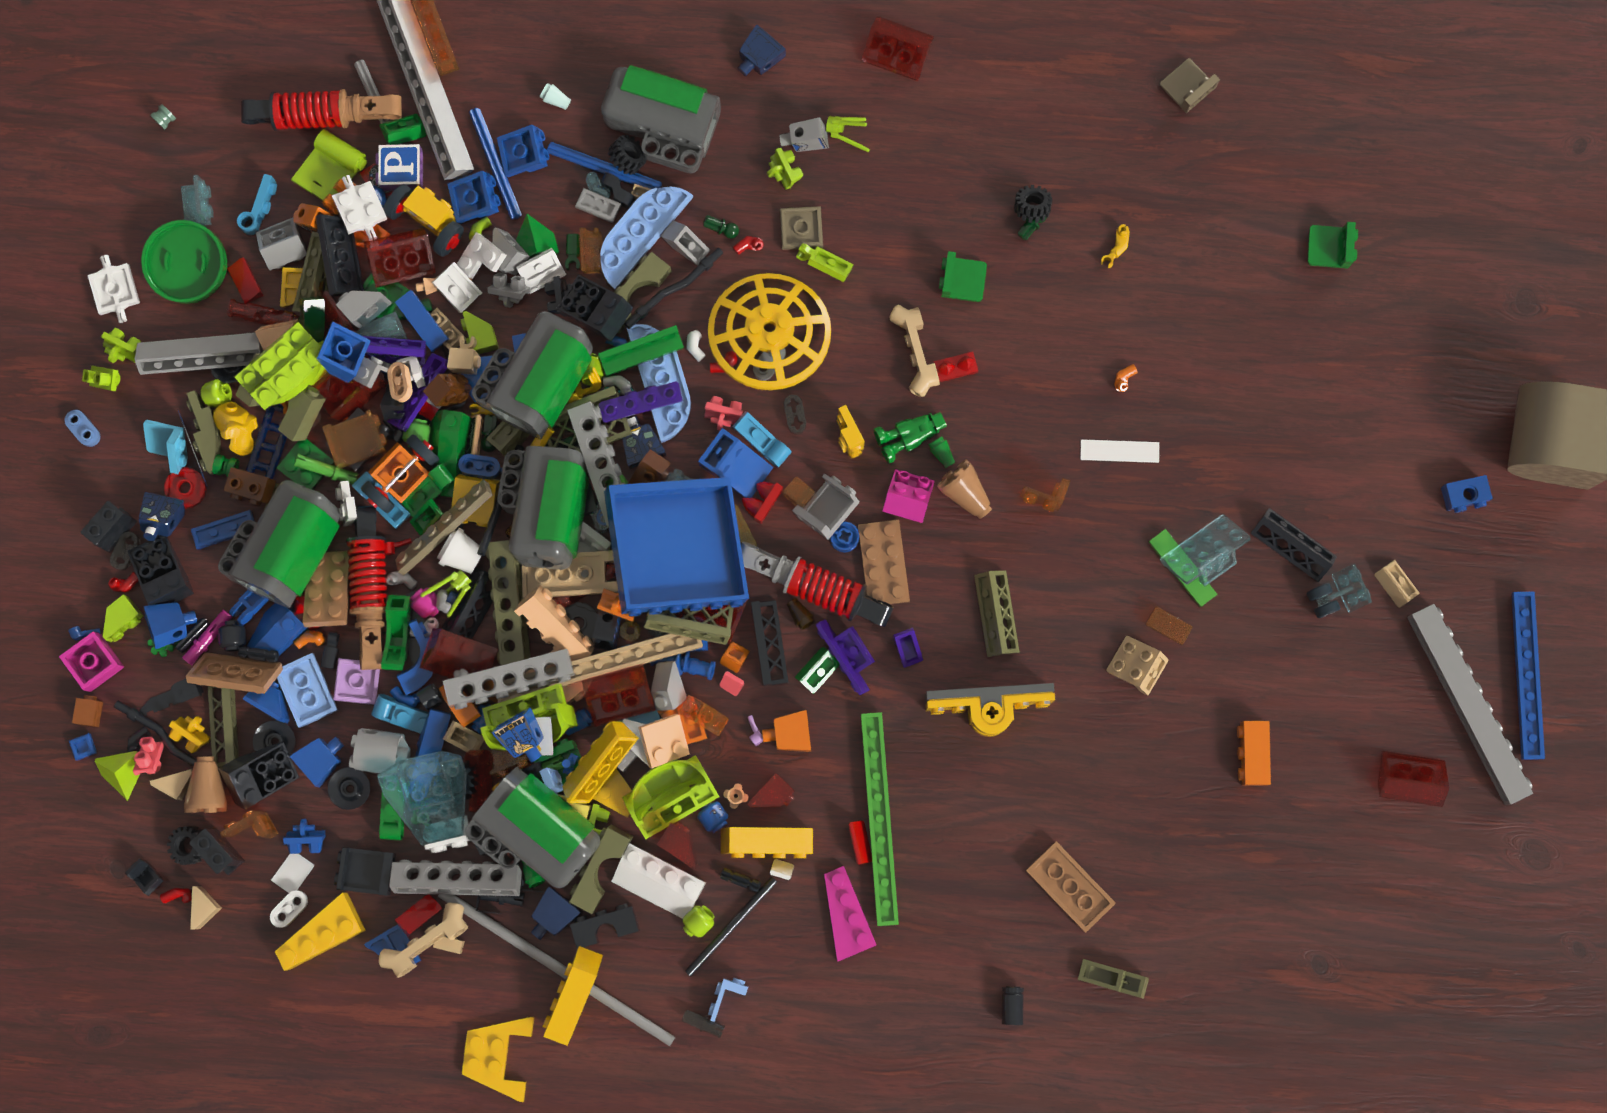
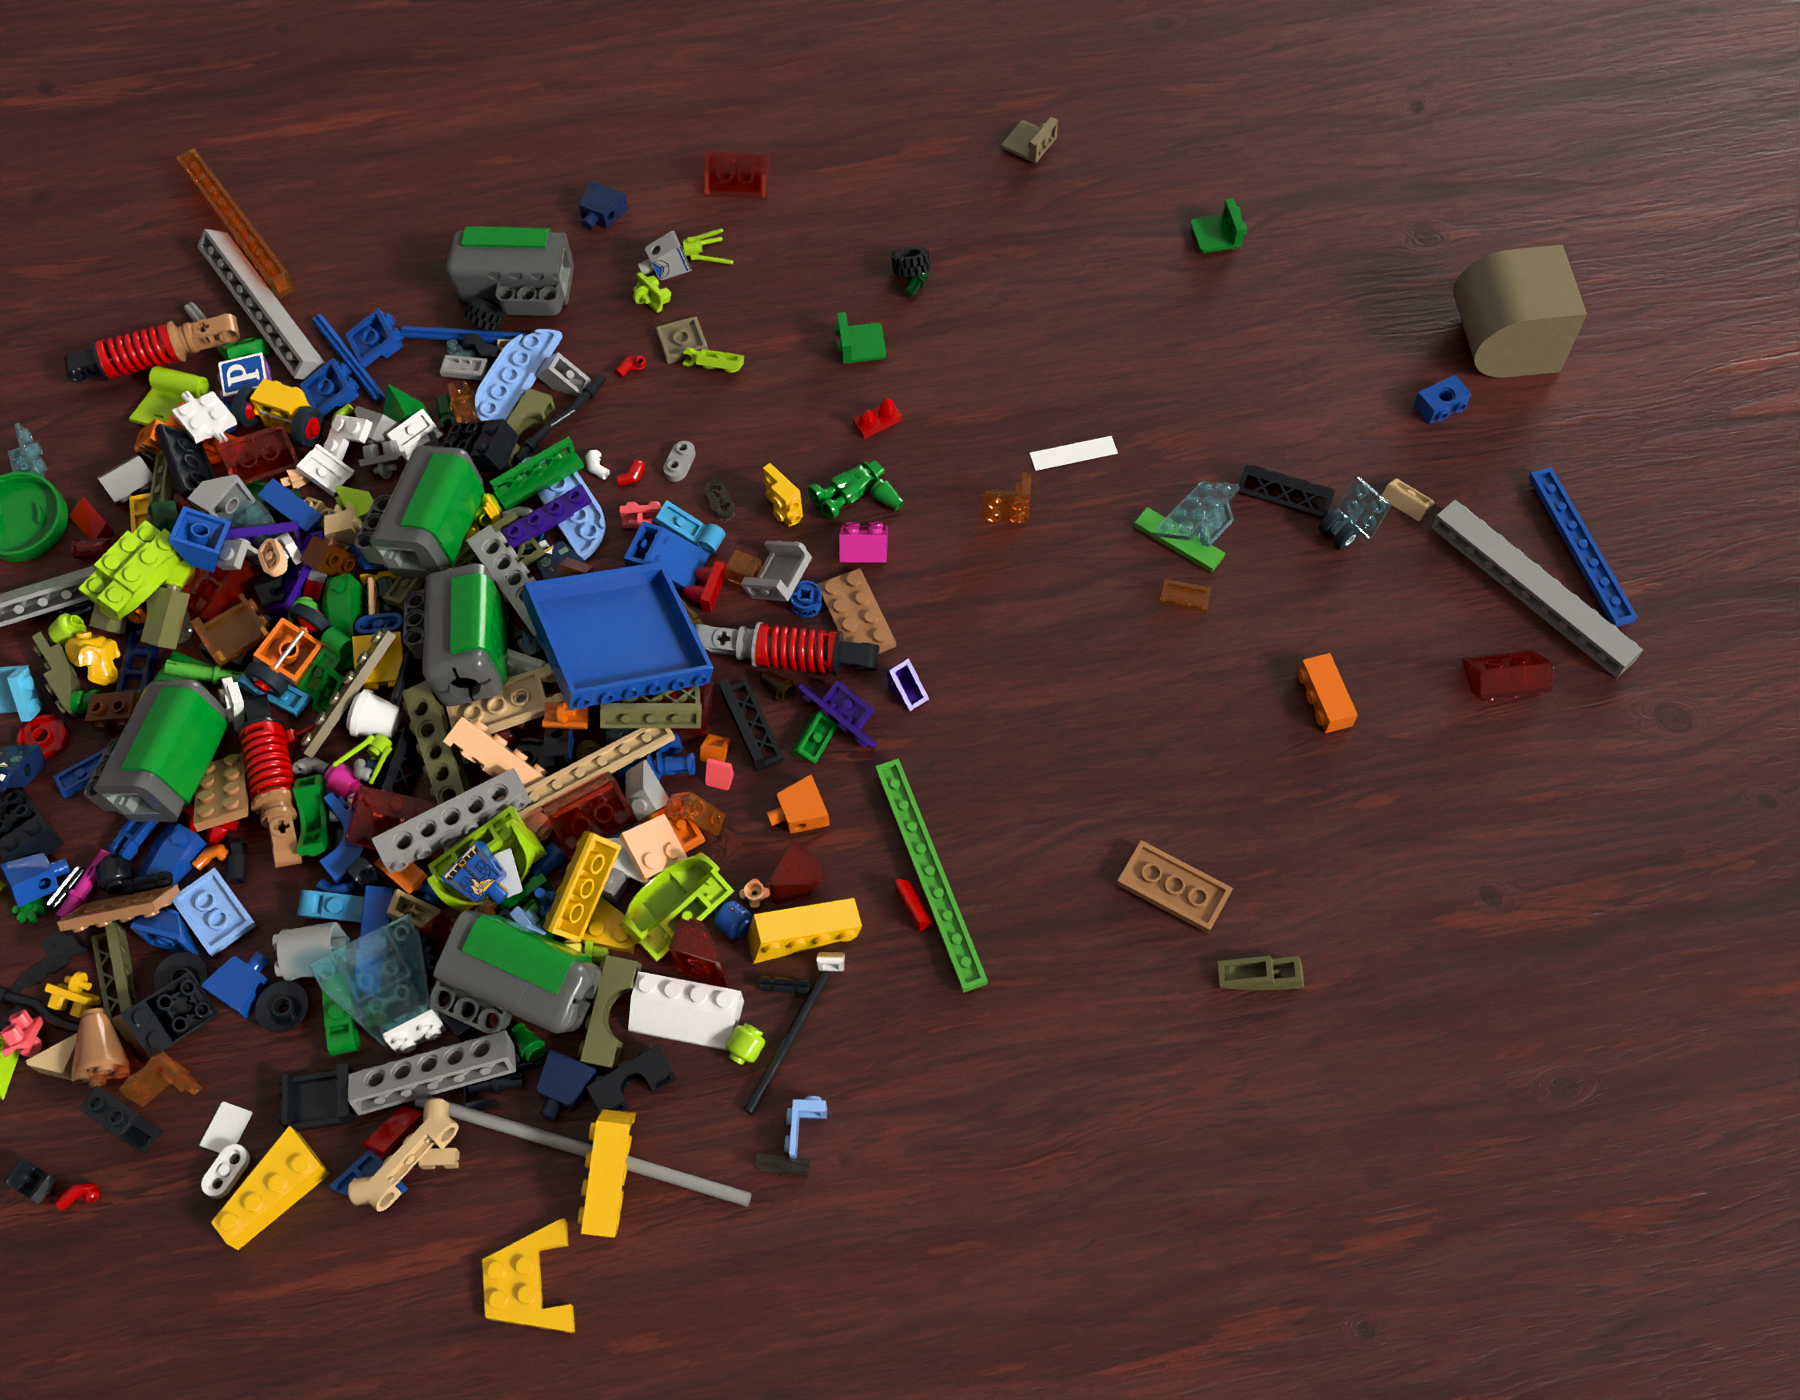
camera: 15 degrees left, 20 degrees down
black tyre [167,826,203,865] -> none
tan slope [190,886,222,929] -> none
dark azure plate [237,174,277,235] -> none
blue hips [283,819,326,854] -> none
lavender plate [333,658,380,705] -> none
light aqua cone [540,83,571,110] -> none
dark green axle [703,215,739,239] -> none
yellow dish [708,273,831,390] -> none
lavender hand [747,715,763,746] -> none
dark pink wing [824,866,876,962] -> none
tan plate [889,305,940,397] -> none
yellow piece [925,683,1055,737] -> none
medium nougat cone [937,459,992,519] -> none
olive fence [974,571,1019,657] -> none
black piece [1002,986,1024,1025] -> none
yellow arm [1101,224,1130,268] -> none
tan bracket [1106,636,1169,695] -> none
orange arm [1114,364,1138,392] -> none

